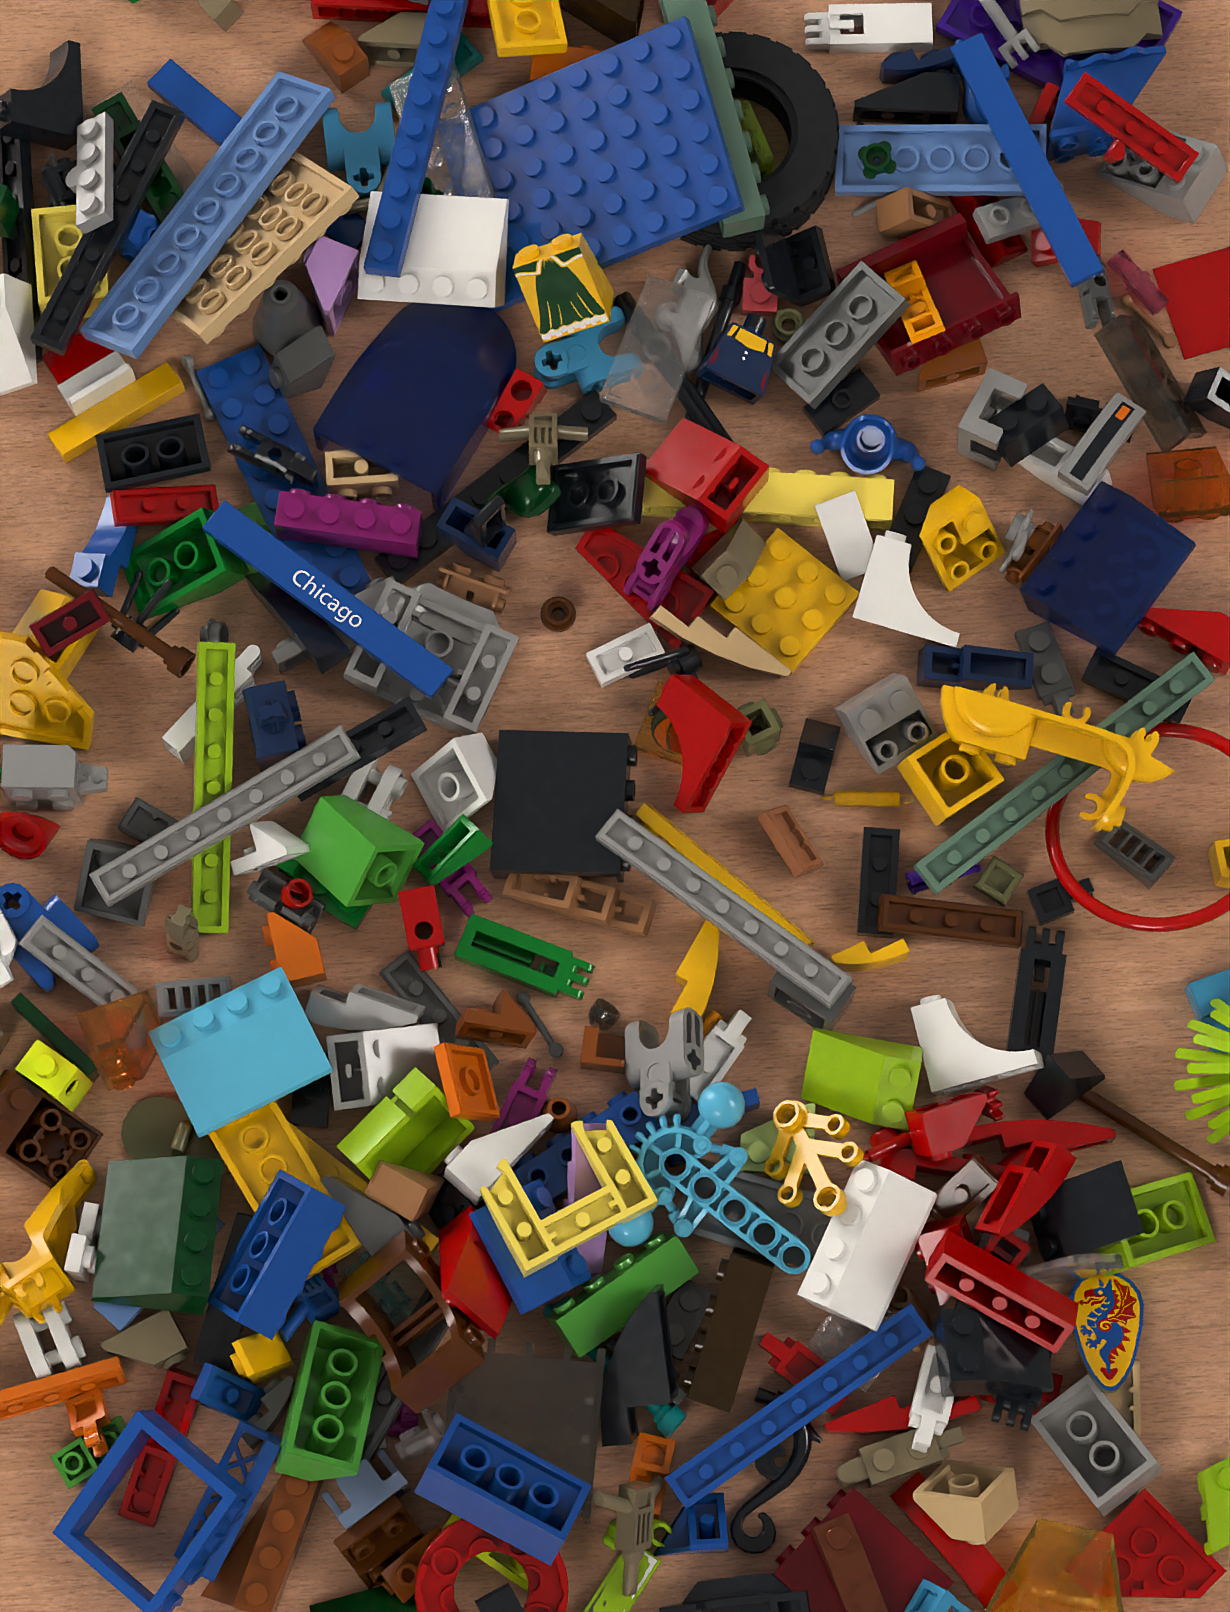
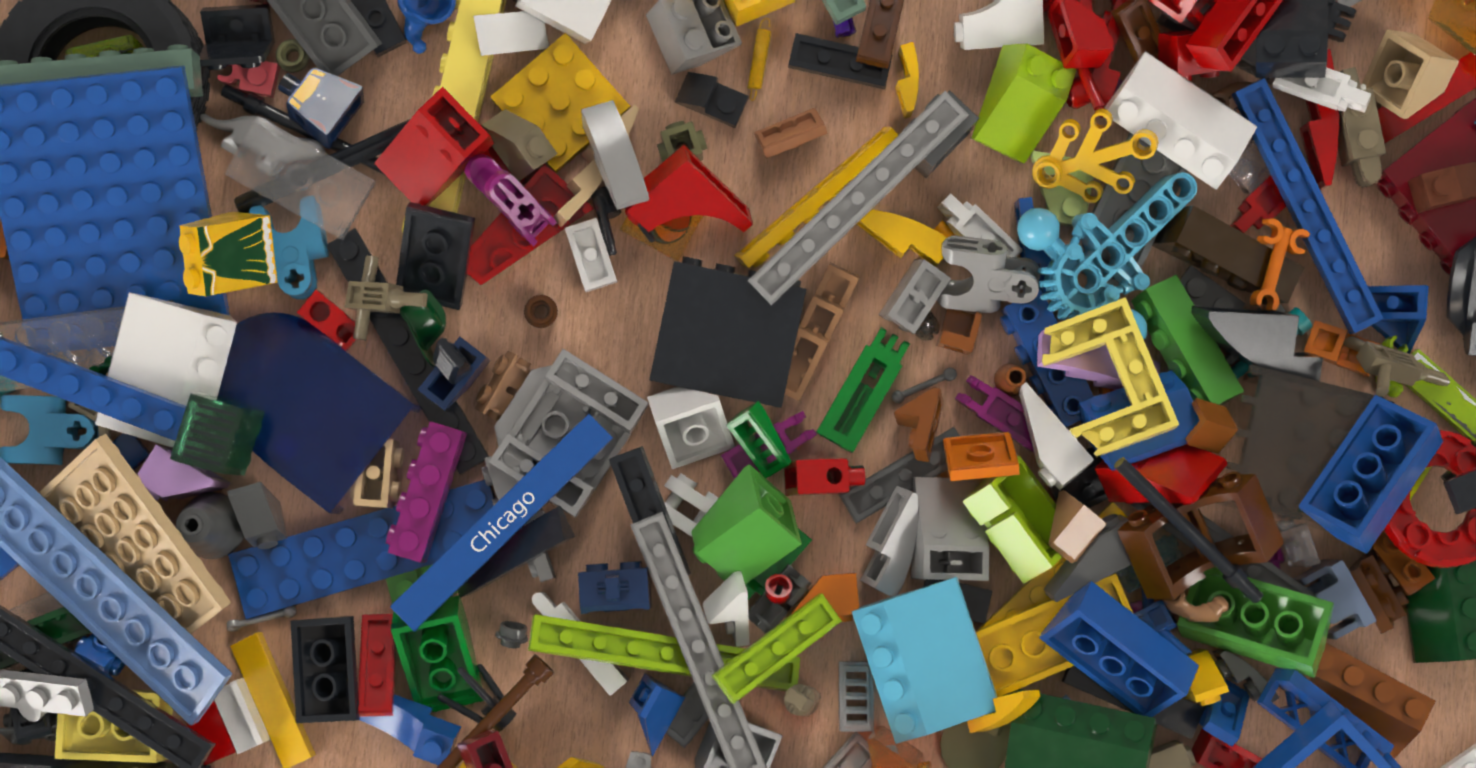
camera: 85 degrees left, 10 degrees up
black hinge [227,424,318,487] -> none
black plant [730,1387,822,1554] -> none
none -> clear green slope [170,393,265,476]
none -> light grey slope [581,100,649,210]
none -> blue slope [629,673,685,757]
none -> lime tile [711,593,842,704]
none -> light grey hinge [879,259,951,334]
none -> yellow slope [967,689,1041,733]
none -> black bar [1114,457,1263,603]
none -> medium nougat piece [1164,592,1229,623]
none -> dark orange panel [1185,398,1238,454]
none -> orange bar [1250,218,1310,311]

